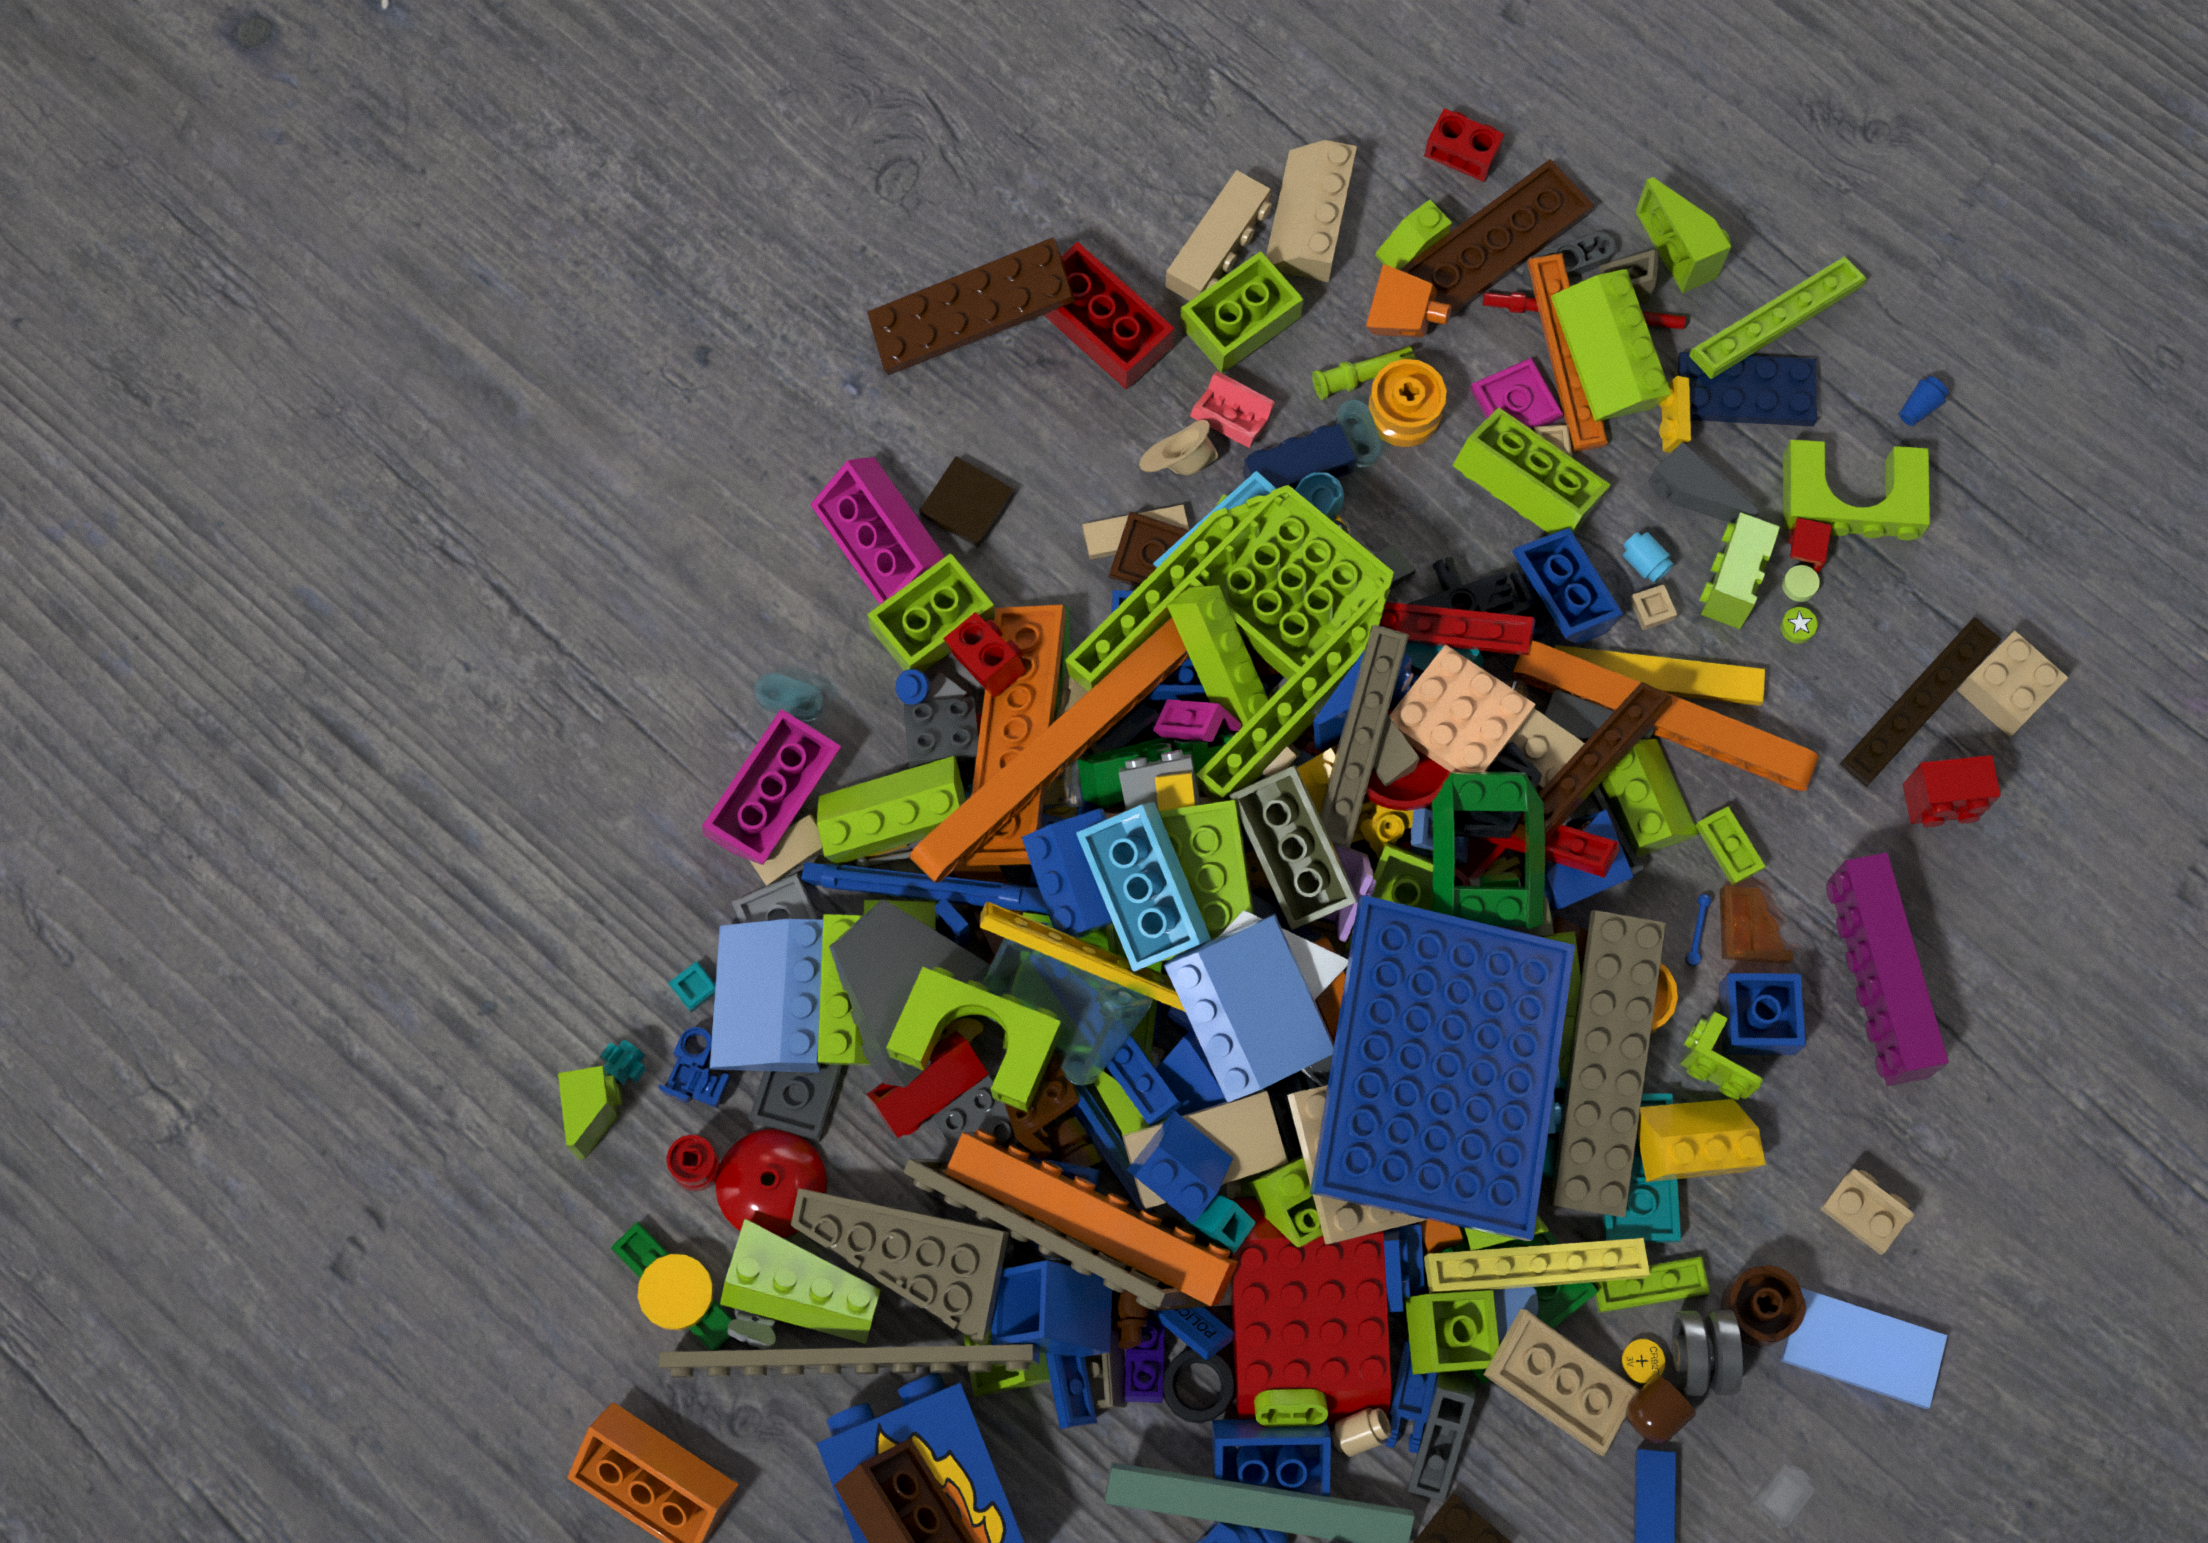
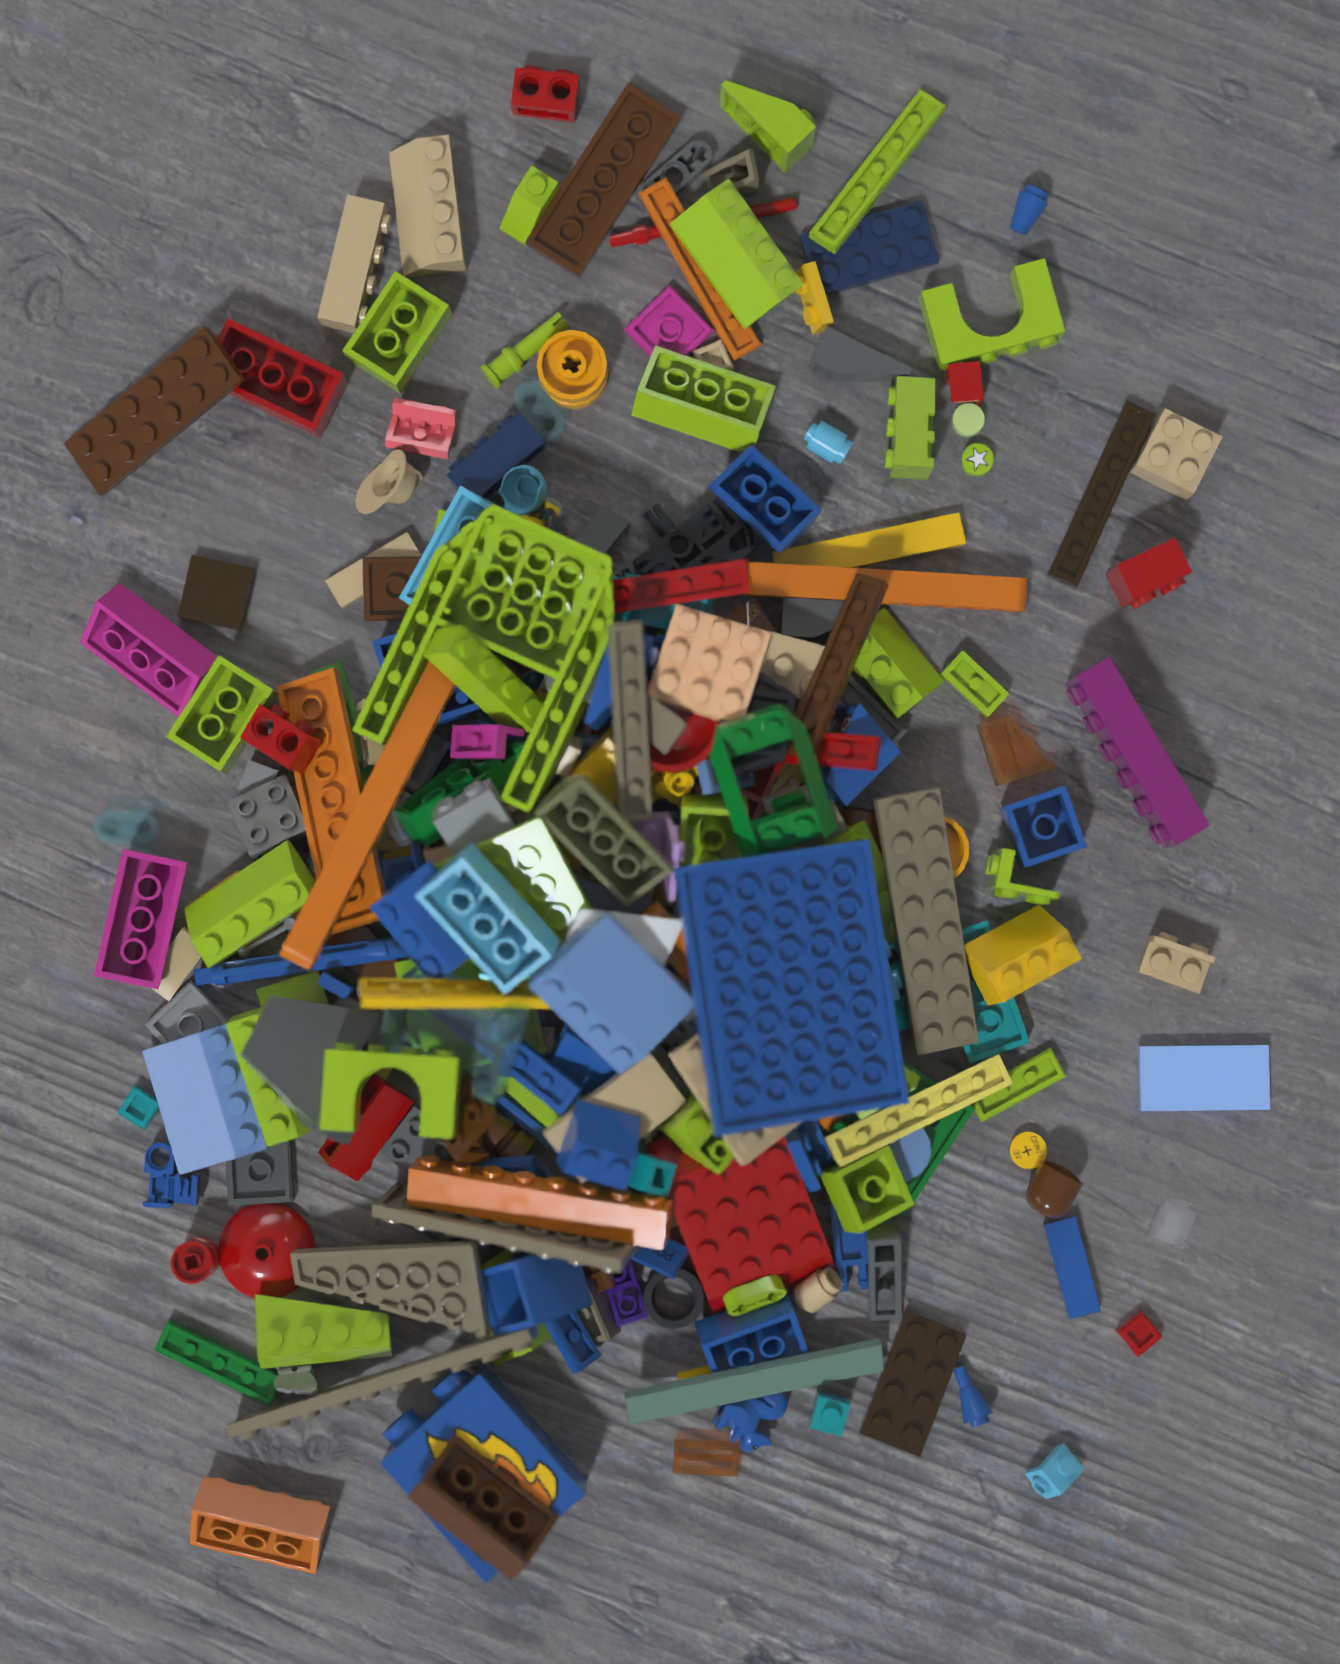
camera: 15 degrees left, 15 degrees up
lime slope [558,1066,623,1160] -> none
teal gear [600,1039,646,1085] -> none
yellow tile [637,1254,714,1331] -> none
blue plate [896,669,930,705] -> none
yellow tile [1155,772,1195,811] -> none
orange torso [1366,264,1452,337] -> none
tan tile [1484,1309,1639,1456] -> none
tan plate [1630,584,1677,630] -> none
flat silver wheel [1671,1309,1743,1396] -> none
blue hinge [1685,894,1712,966] -> none
reddish brown brick [1721,1265,1806,1347] -> none

